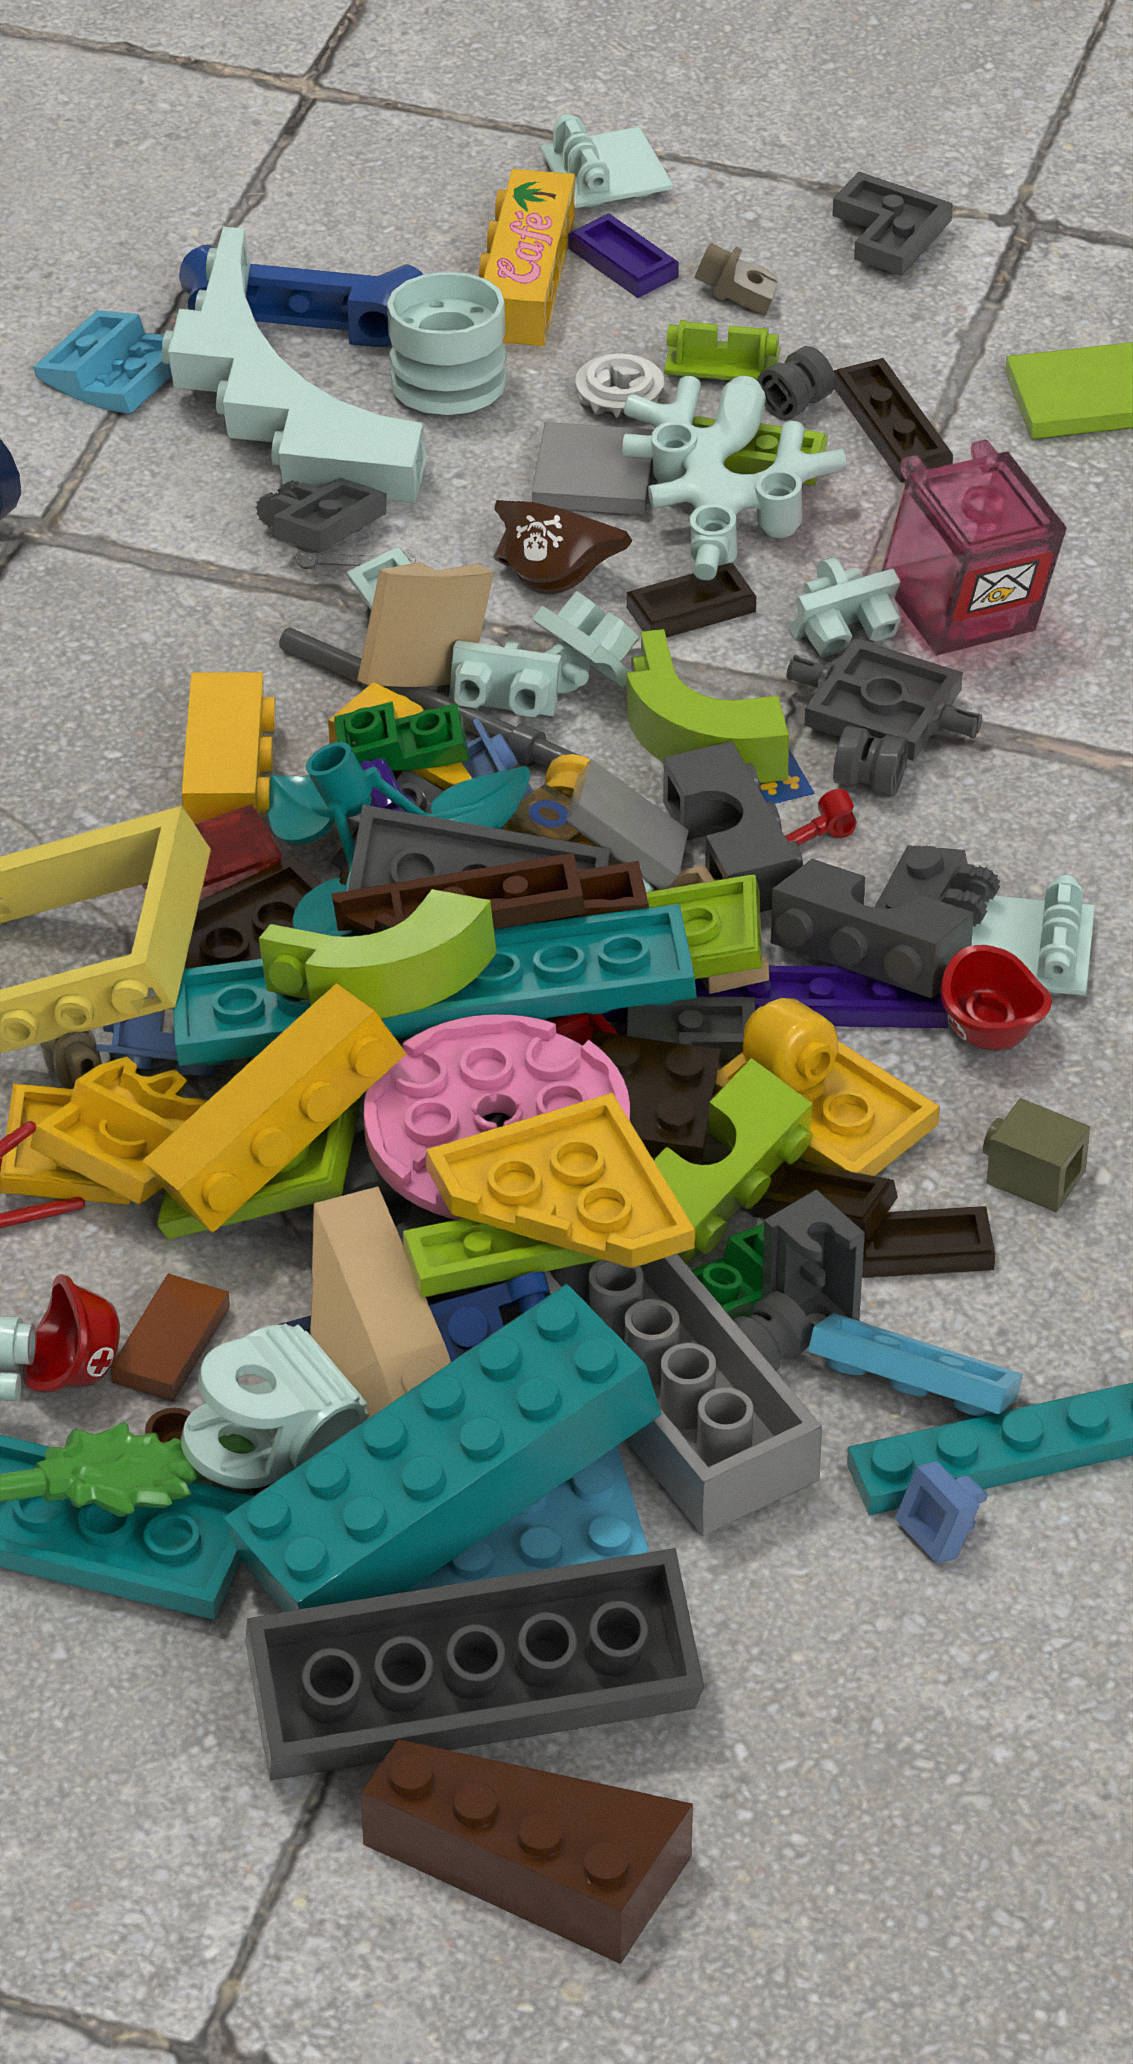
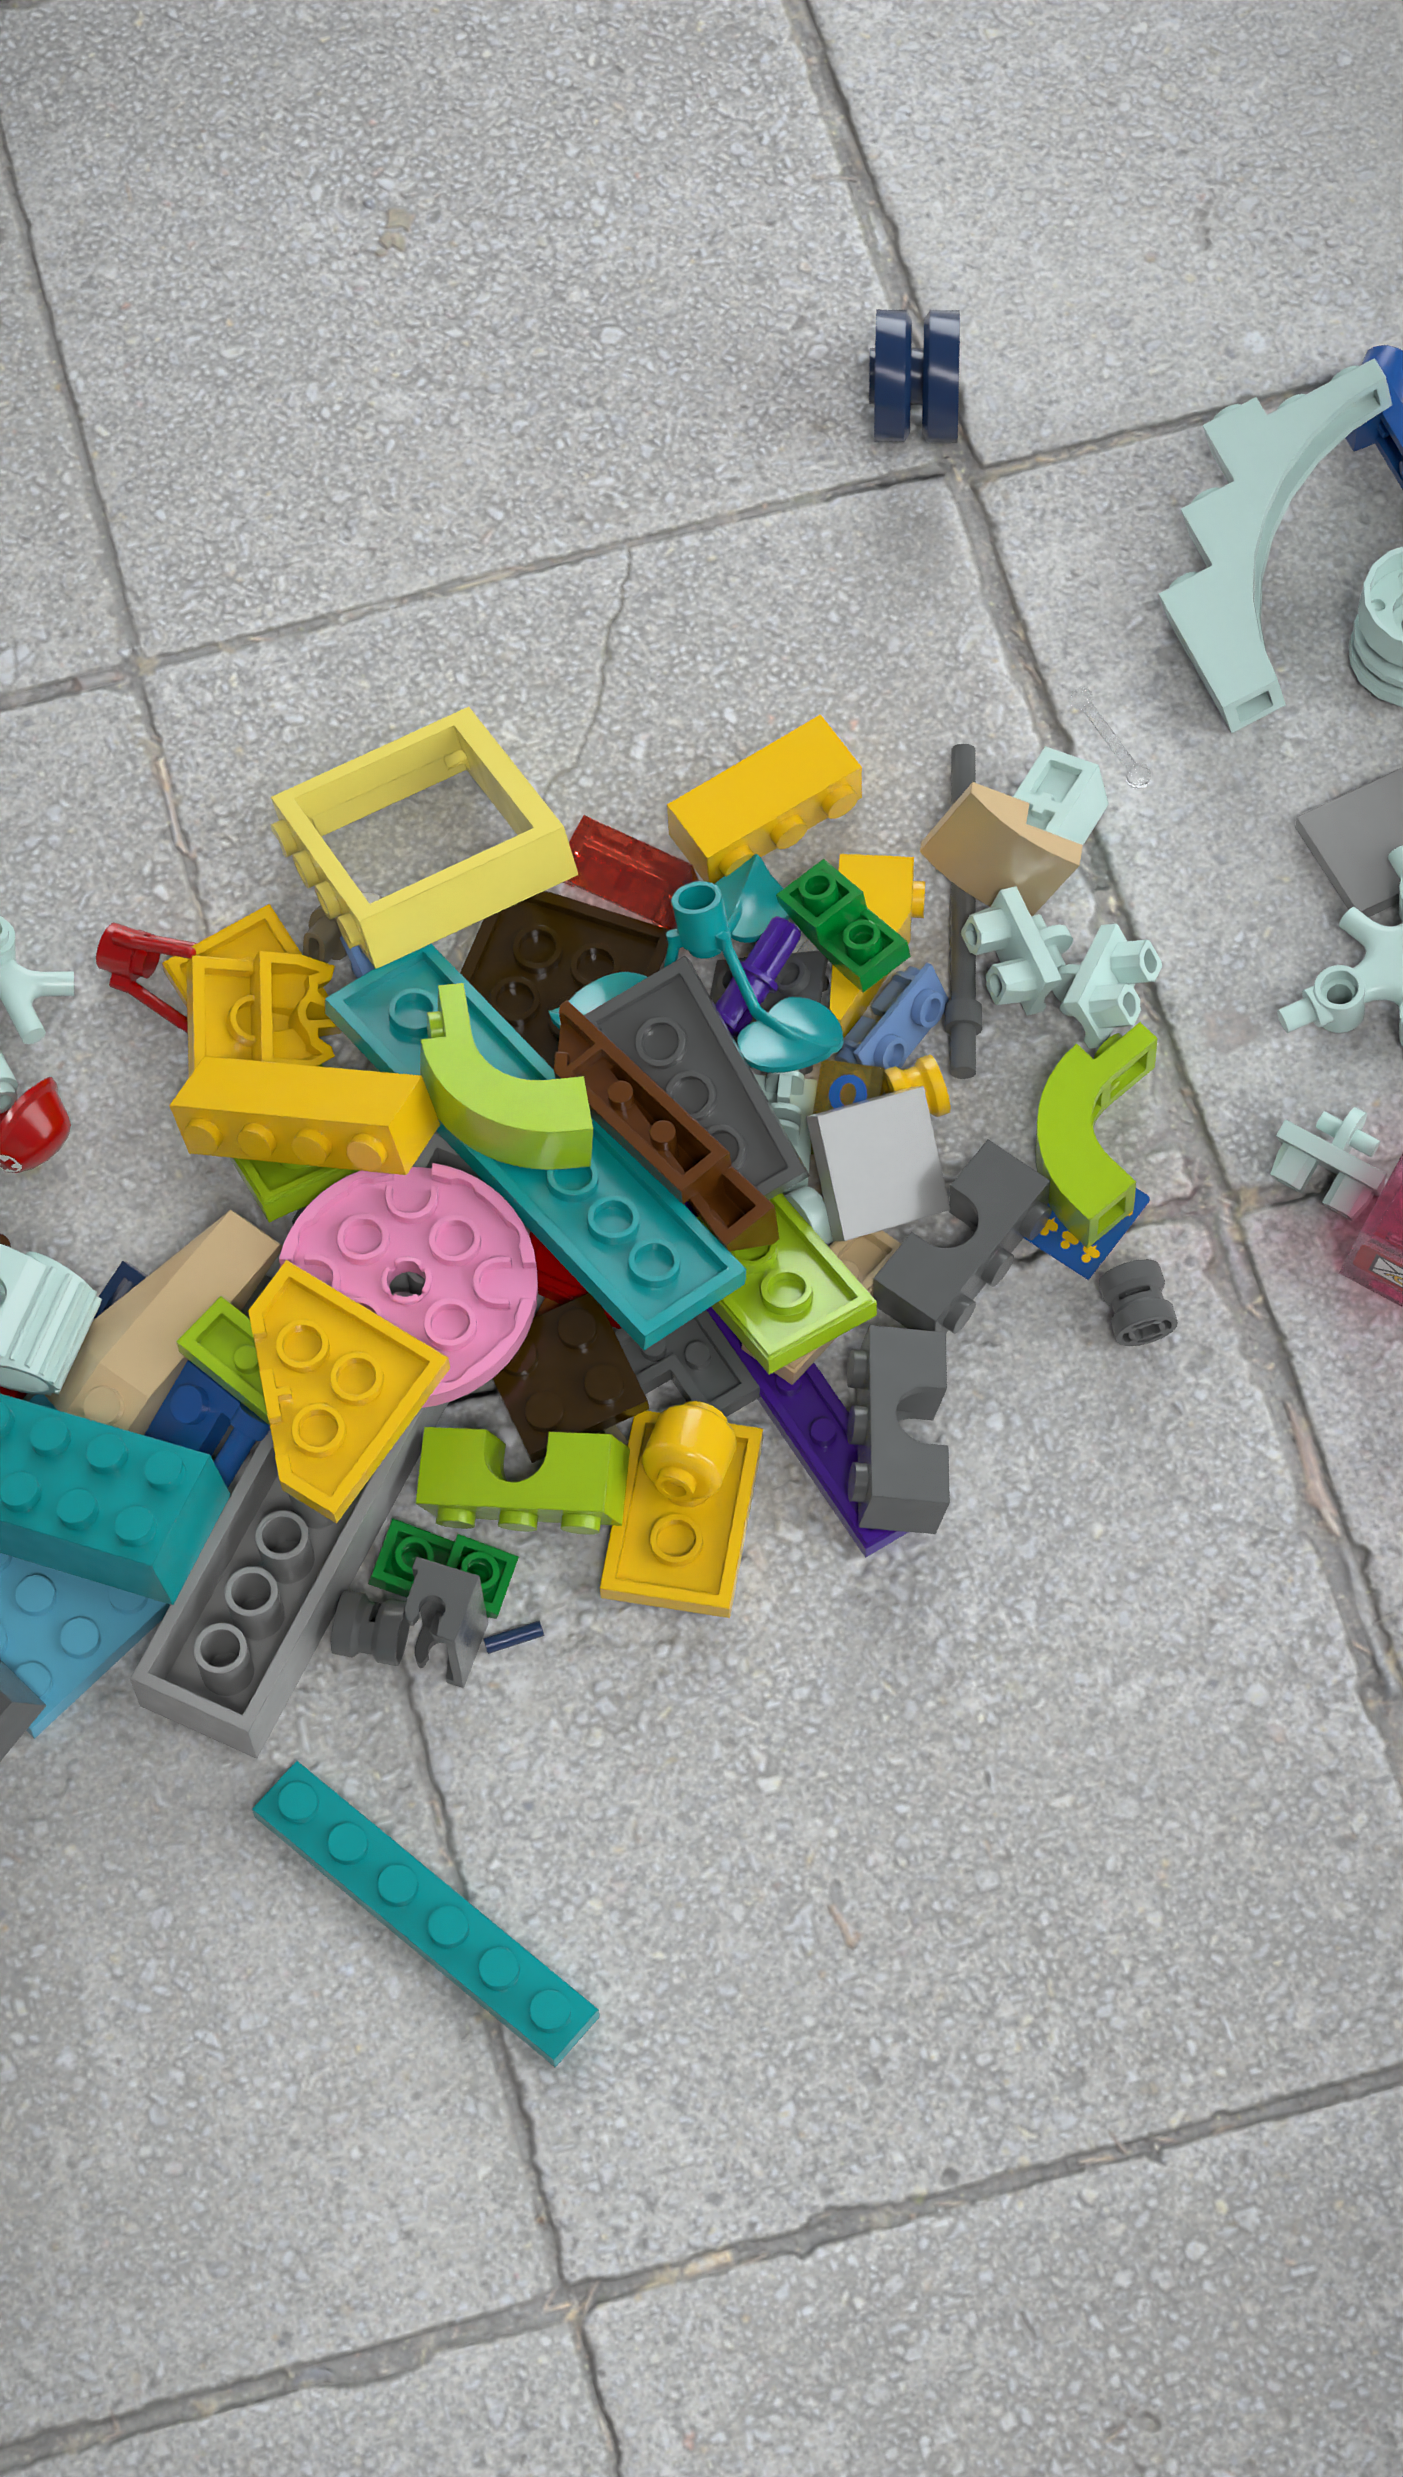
camera: 60 degrees right, 20 degrees up
medium azure slope [33,310,172,414] -> none
dark orange tile [111,1273,230,1401] -> none
dark grey hinge [255,478,387,553] -> none
reddish brown hat [493,500,633,594] -> none
dark brown tile [626,562,757,638] -> none
dark brown tile [751,1161,898,1240] -> none
red hand [785,789,857,846] -> none
dark grey plate [786,638,982,761] -> none
medium azure plate [808,1313,1023,1417] -> none
dark brown tile [862,1206,995,1278] -> none
dark grey hinge [874,845,1000,927] -> none
medium blue tile [895,1461,988,1563] -> none
red helmet [940,945,1052,1051] -> none
light aqua hinge [972,875,1095,996] -> none
olive brick [983,1098,1090,1212] -> none

